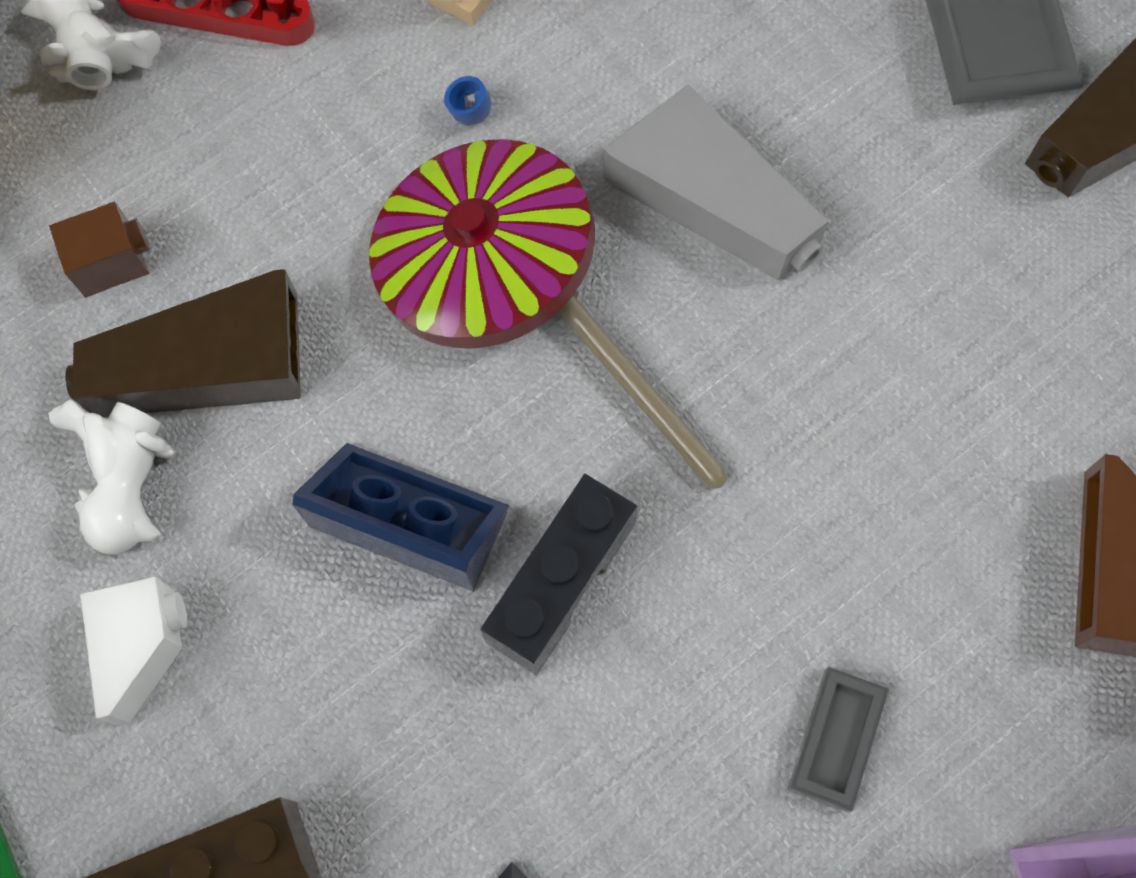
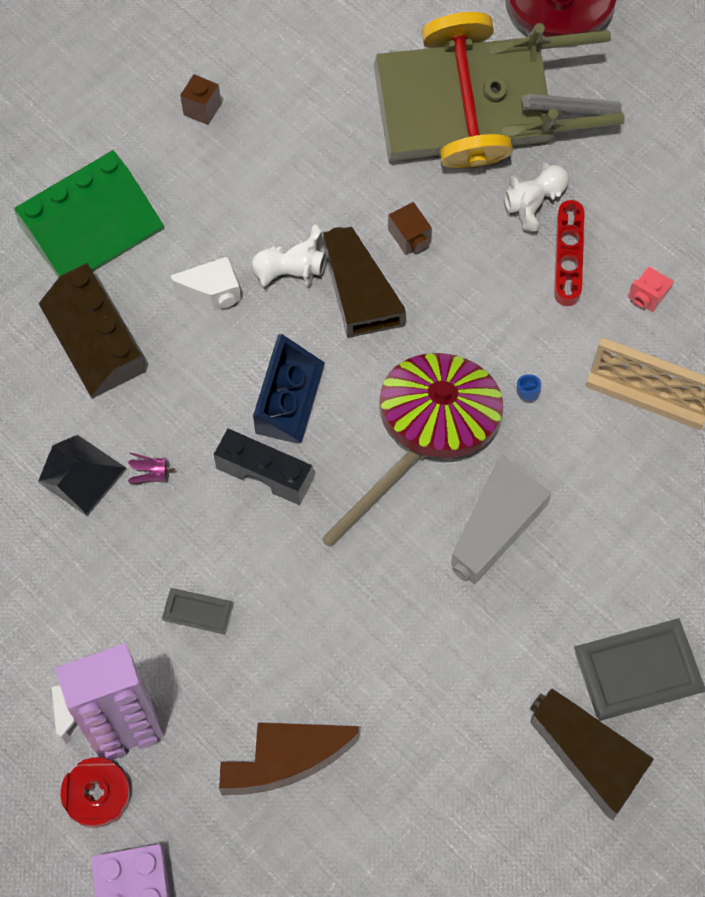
camera: 80 degrees right, 5 degrees down
none -> flat silver piece [128,452,175,484]

